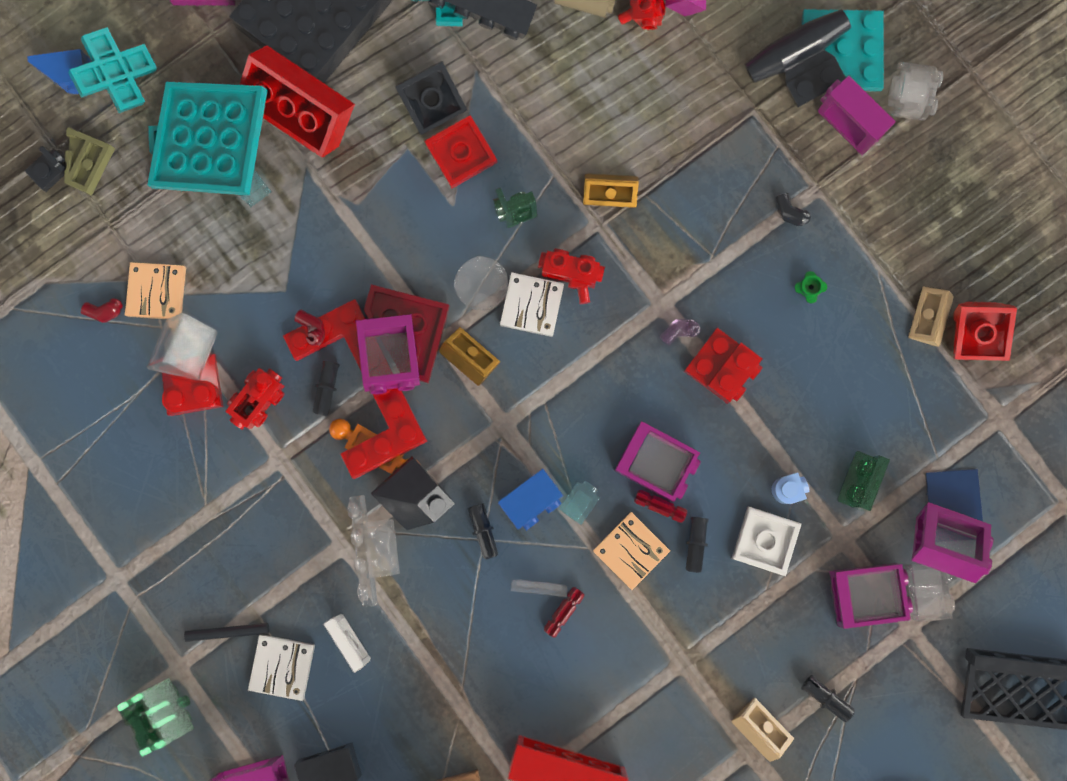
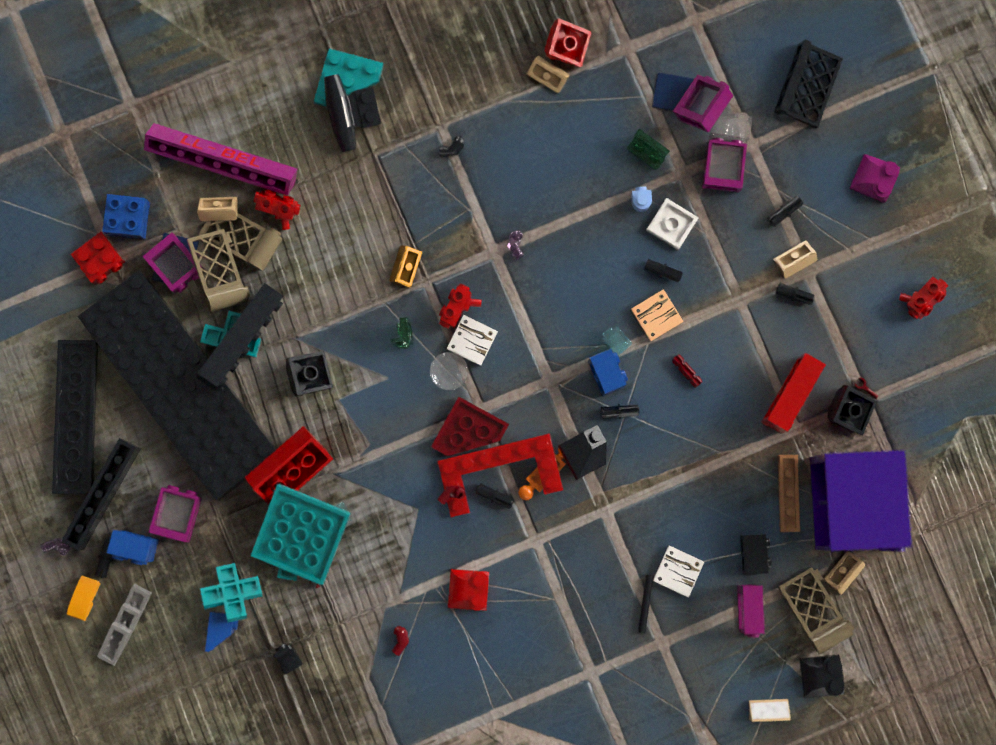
camera: 80 degrees left, 0 degrees up
olive wing [64,127,115,196] -> none
clear green brick [116,678,195,757] -> none
light nougat tile [125,262,186,320] -> none
clear slope [147,313,217,380] -> none
red brick [225,368,285,430] -> none
white tile [324,614,371,672] -> none
clear bracket [348,495,400,607] -> none
window [356,314,420,394] -> none
red plate [424,115,498,189] -> none
pearl gold slope [439,327,500,386] -> none
clear tile [511,578,567,597] -> none
window [614,421,701,502] -> none
dark red axle [634,490,687,523] -> none
red plate [684,328,763,404] -> none
green plate [794,271,827,303] -> none
magenta window [818,76,896,156] -> none
clear brick [888,61,943,121] -> none
none -> black axle [776,282,815,305]

